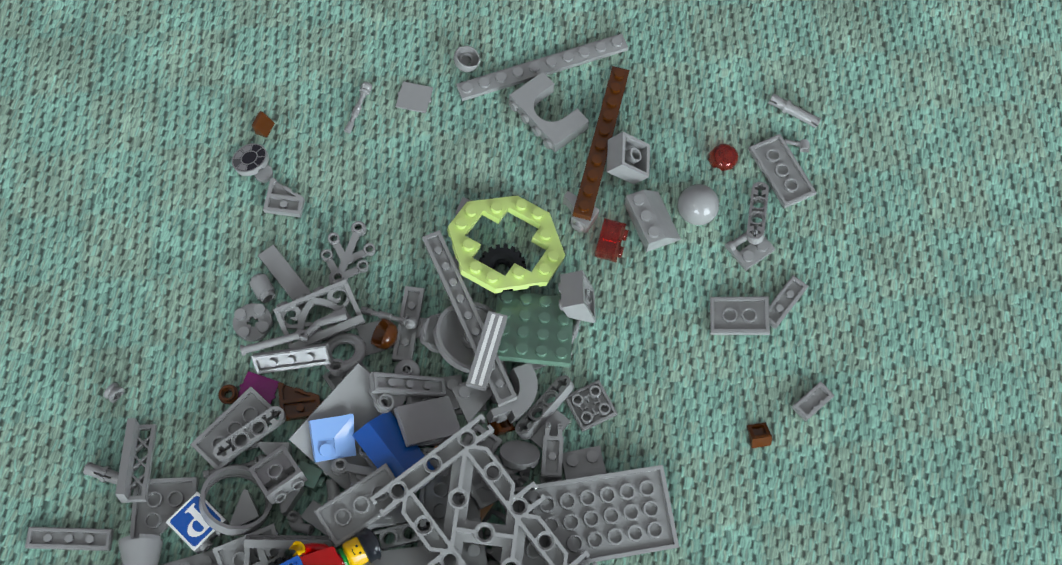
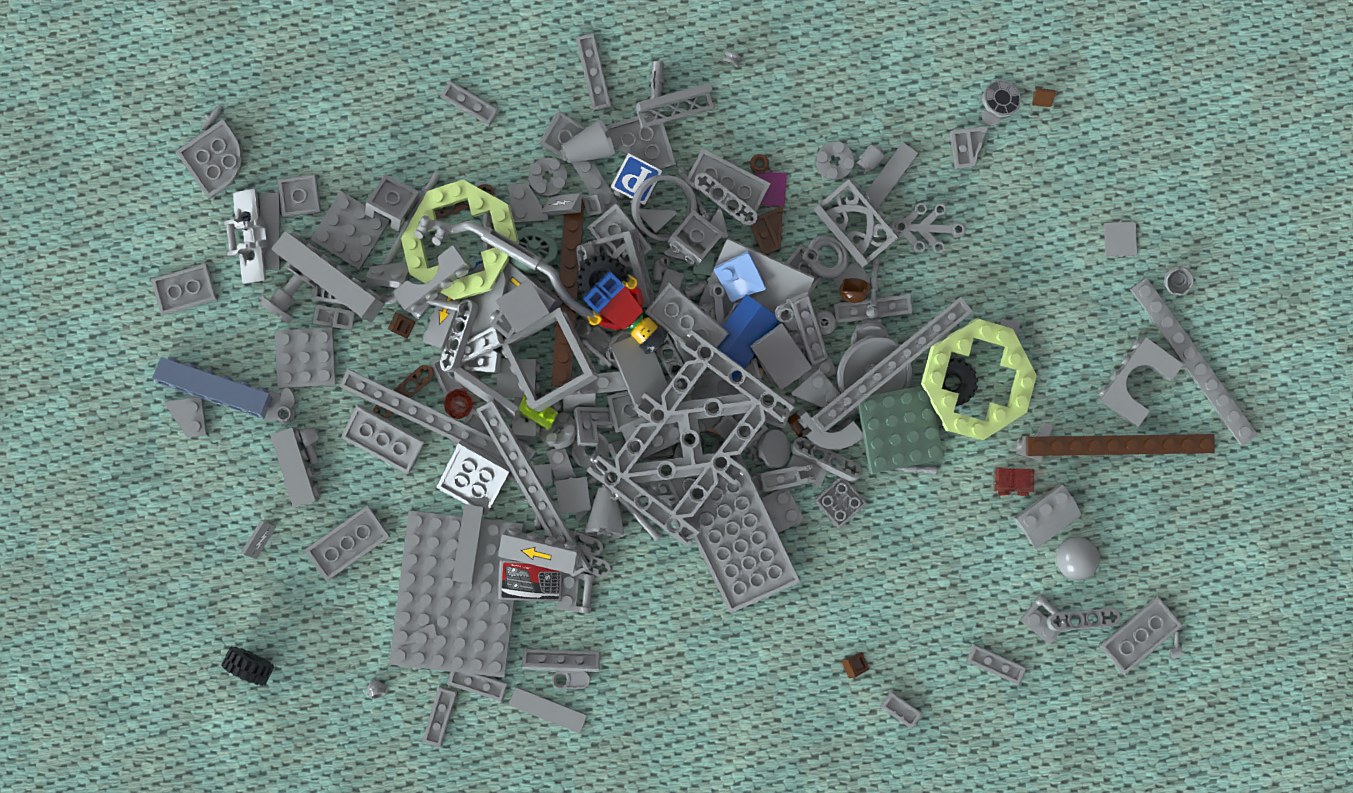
camera: 75 degrees right, 20 degrees up
light grey piece [240,307,348,356] -> none
light grey tile [251,343,333,374] -> none
light grey piece [344,82,372,134] -> none
light grey tile [466,311,508,391] -> none
light grey slope [558,270,596,323] -> none
light grey brick [607,132,650,184] -> none
clear red hair [708,144,739,171] -> none
light grey tile [710,296,770,335] -> none
light grey pin [768,93,822,129] -> none

